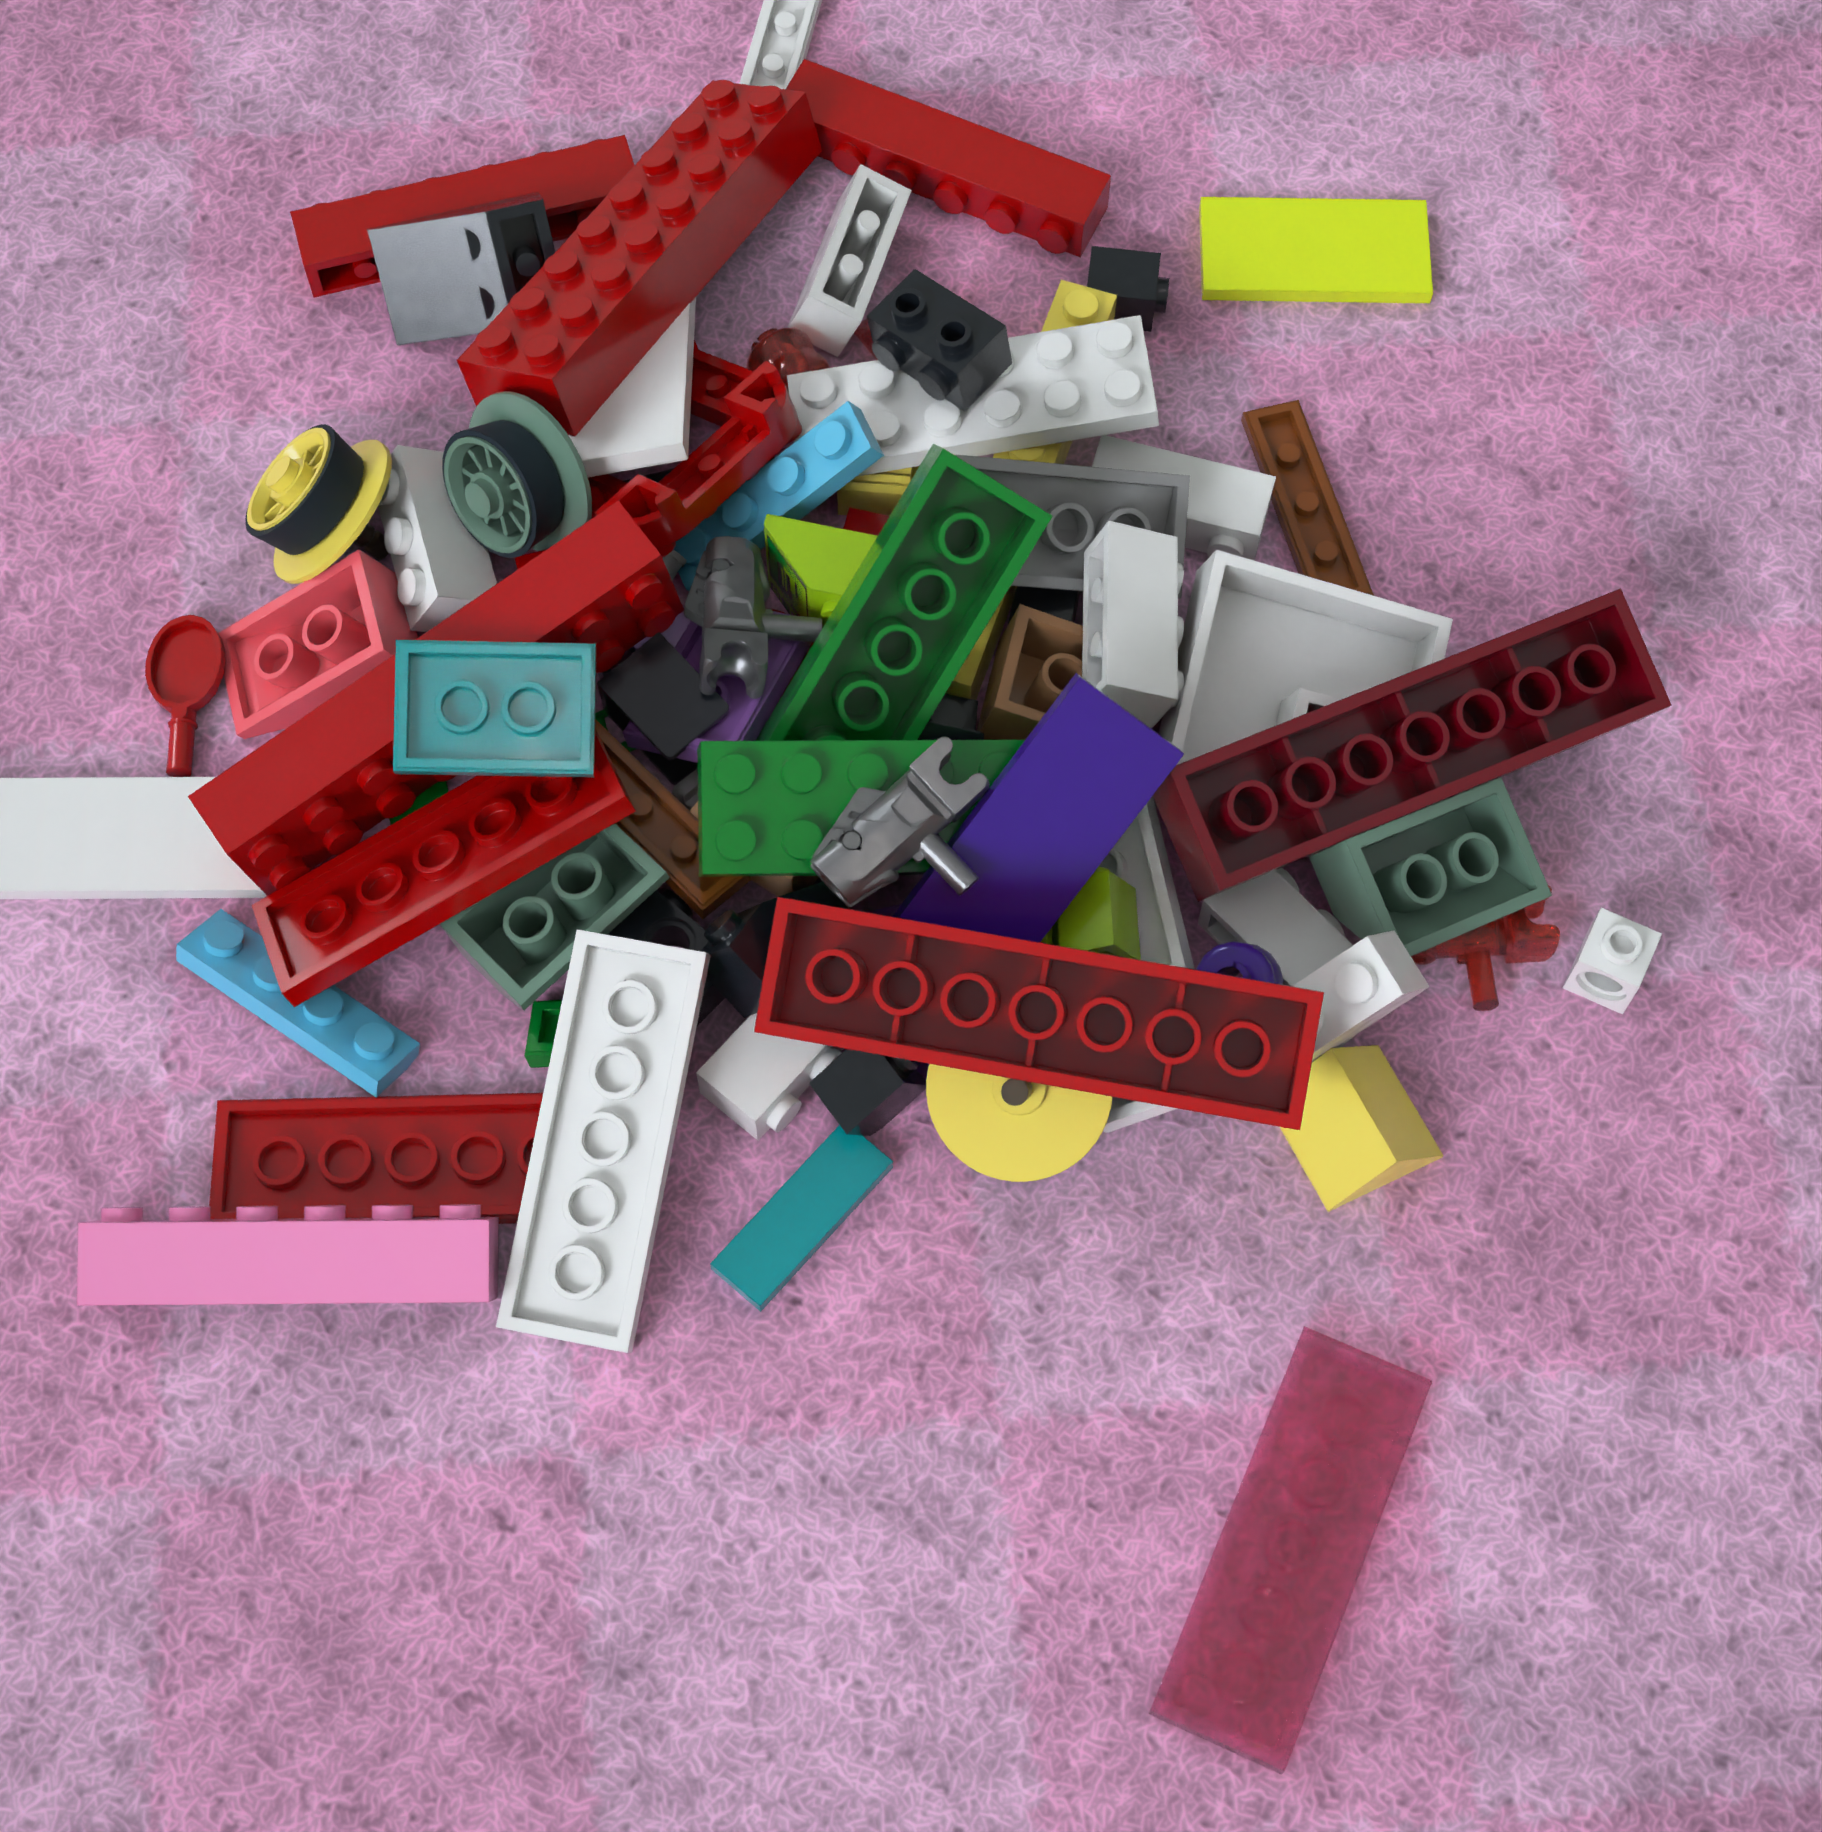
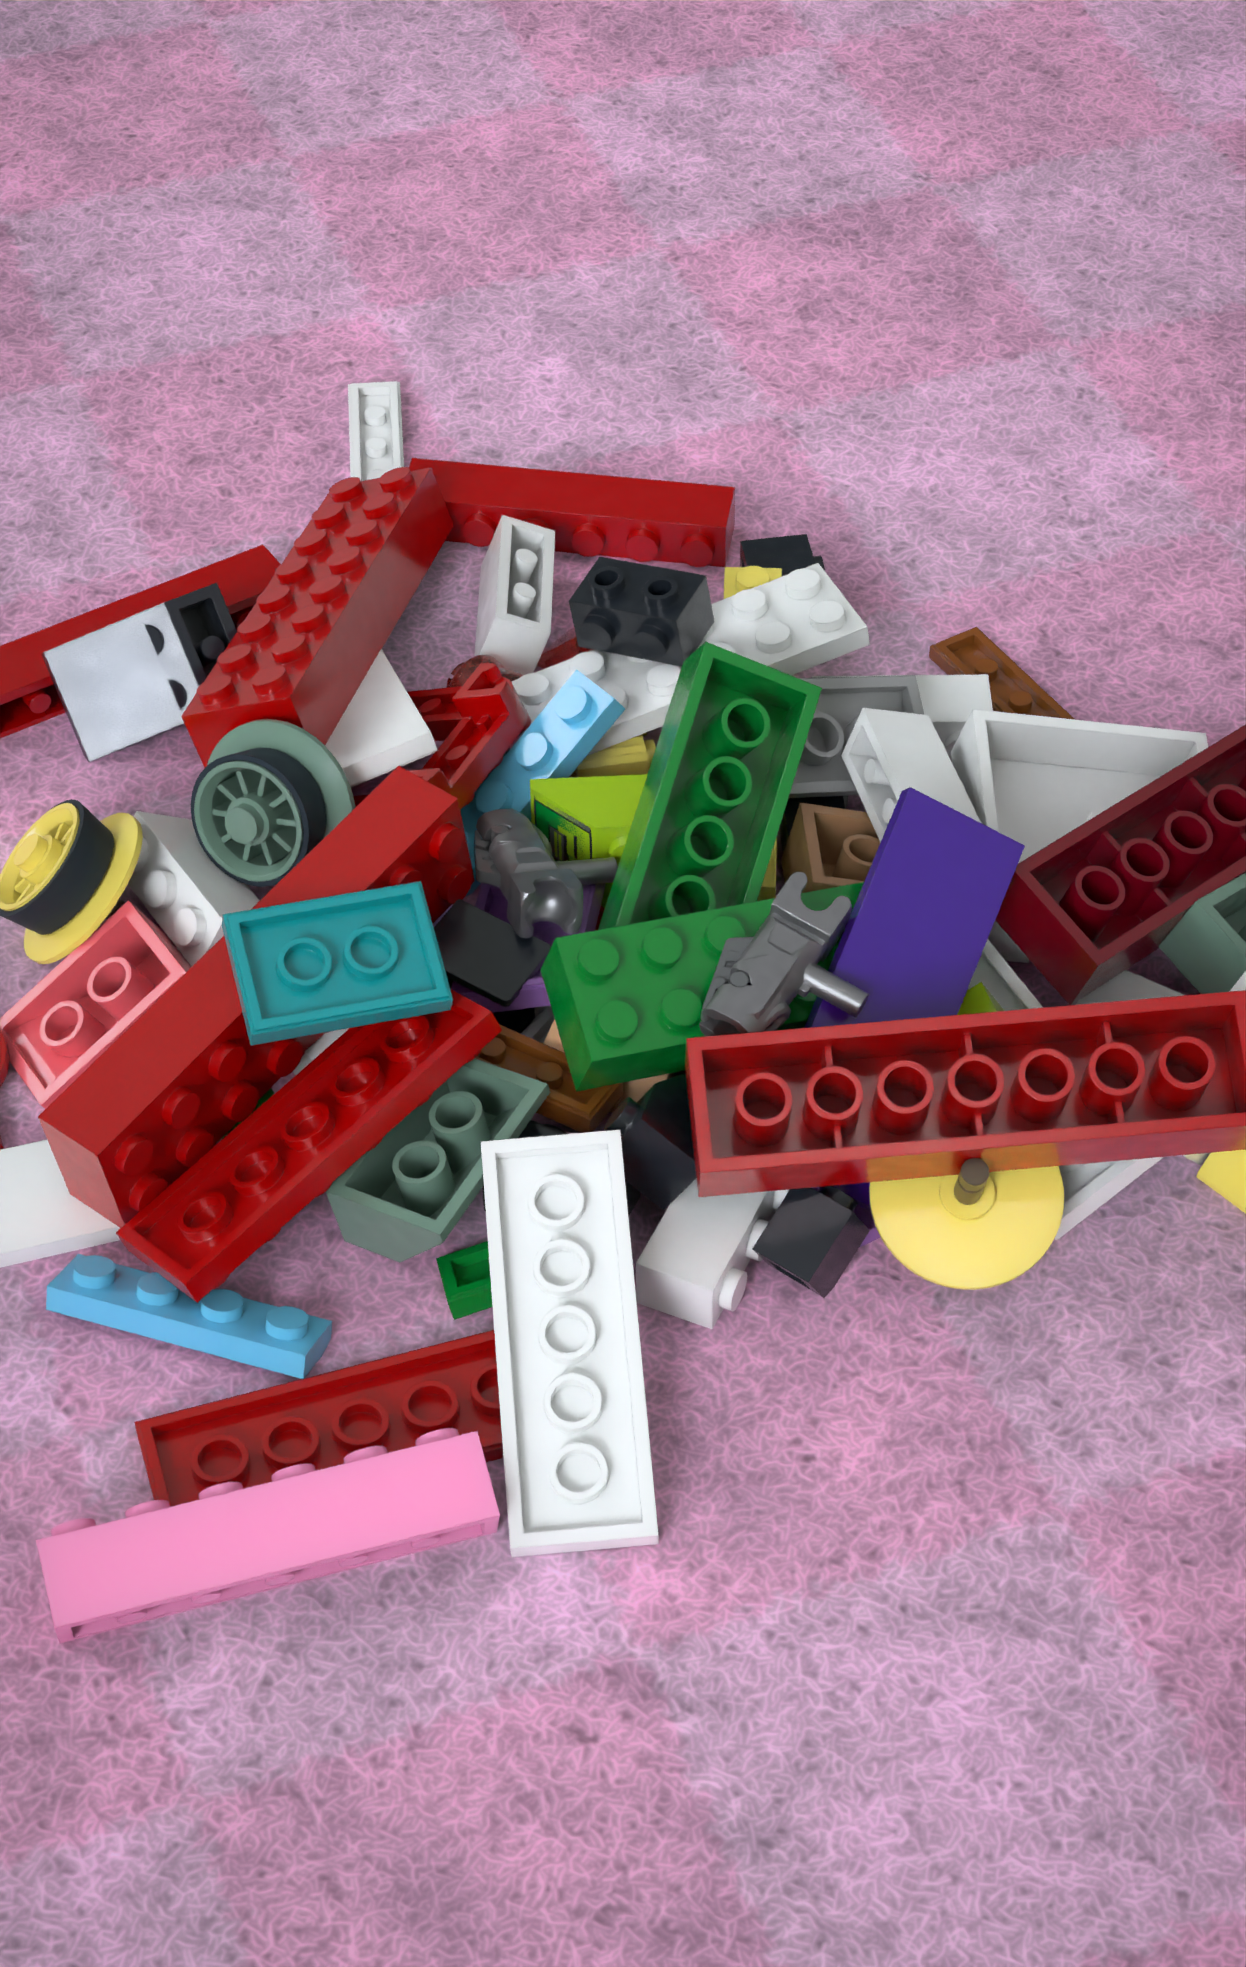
camera: 15 degrees left, 20 degrees down
teal tile [710,1125,893,1312] -> none
neon yellow tile [1199,197,1433,303] -> none

